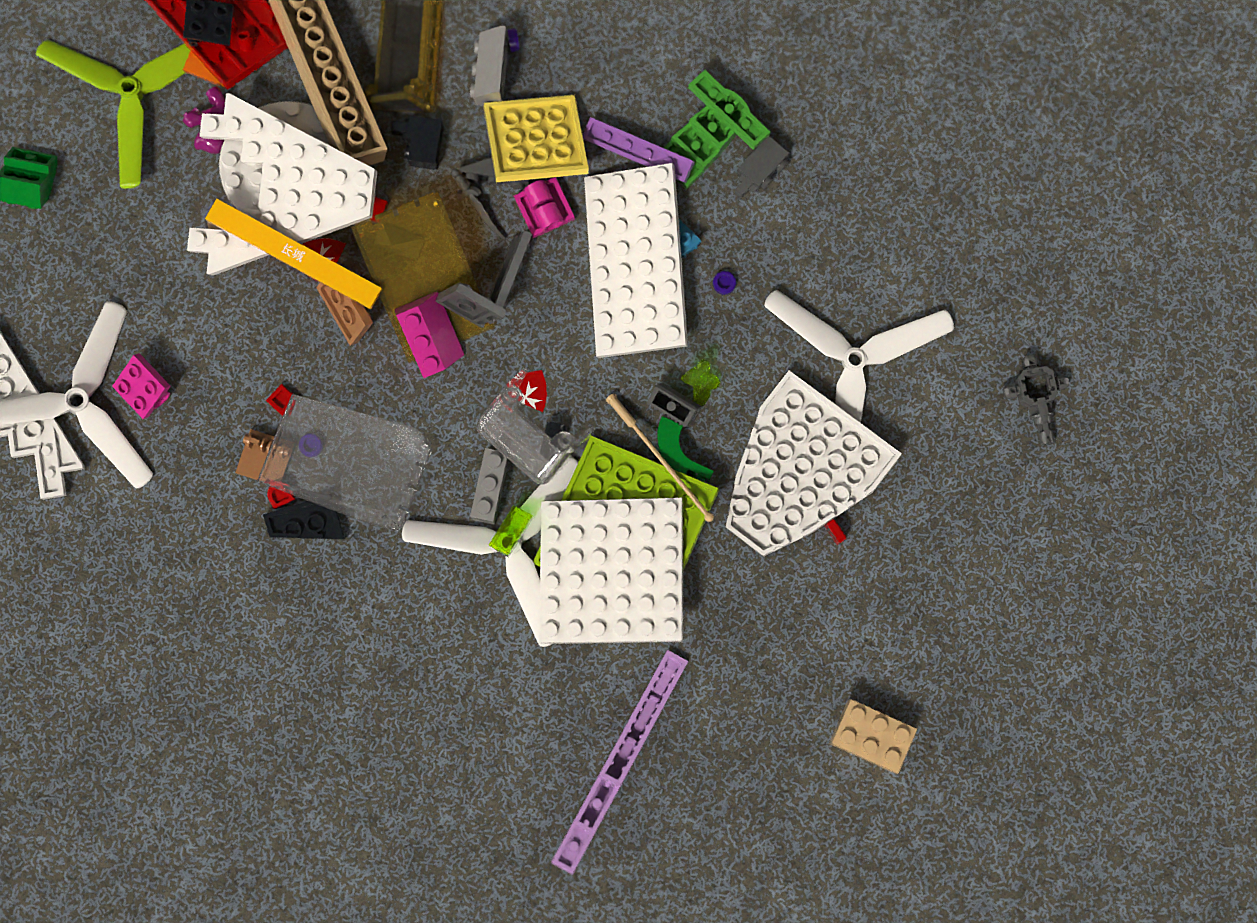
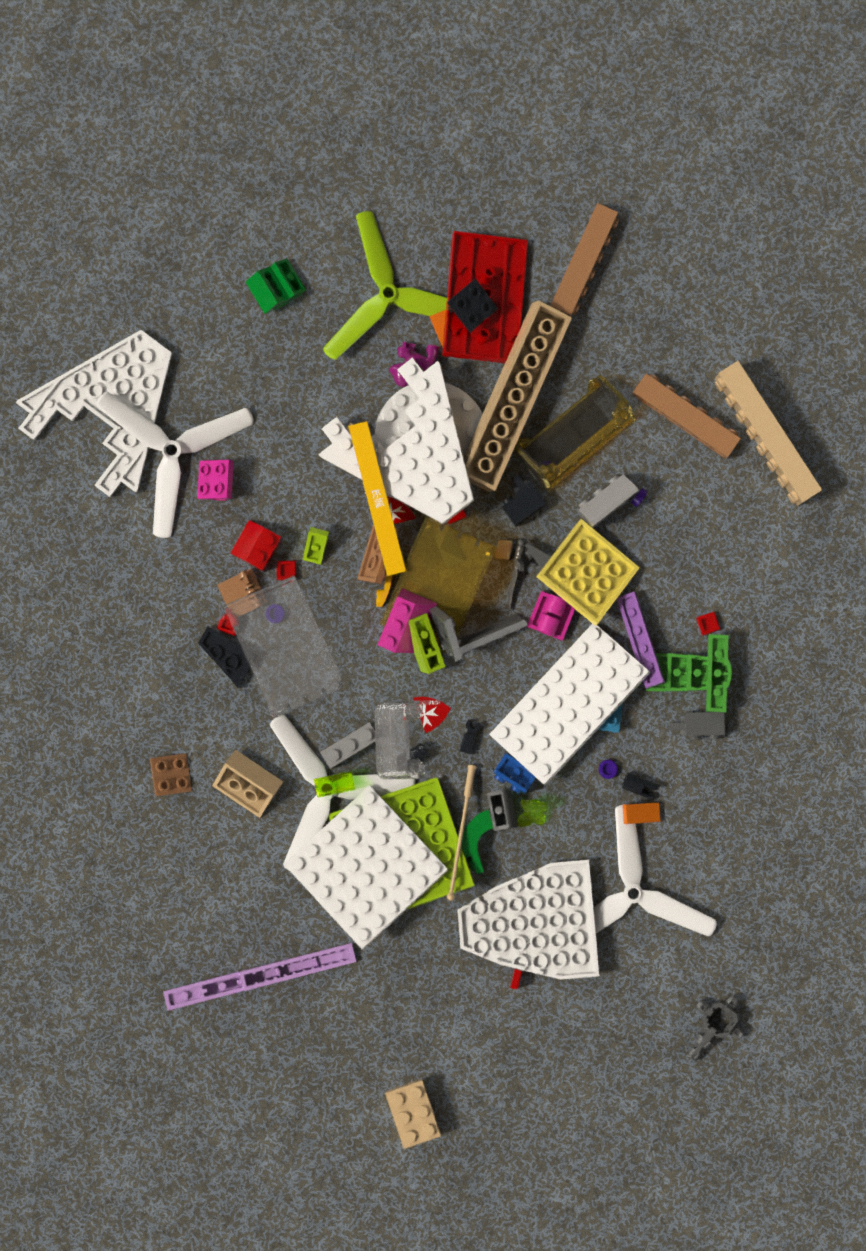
camera: 50 degrees right, 5 degrees up
none -> medium nougat hinge [150,753,192,796]
none -> tan slope [212,750,283,818]
none -> red slope [230,520,282,572]
none -> lime slope [303,527,329,565]
none -> yellow slope [376,573,393,607]
none -> lime slope [408,613,445,674]
none -> black bar [459,720,480,755]
none -> blue bracket [493,753,536,795]
none -> dark tan slope [495,540,513,561]
none -> black hinge [622,773,660,800]
none -> orange tile [623,802,660,824]
none -> red tile [696,611,720,636]

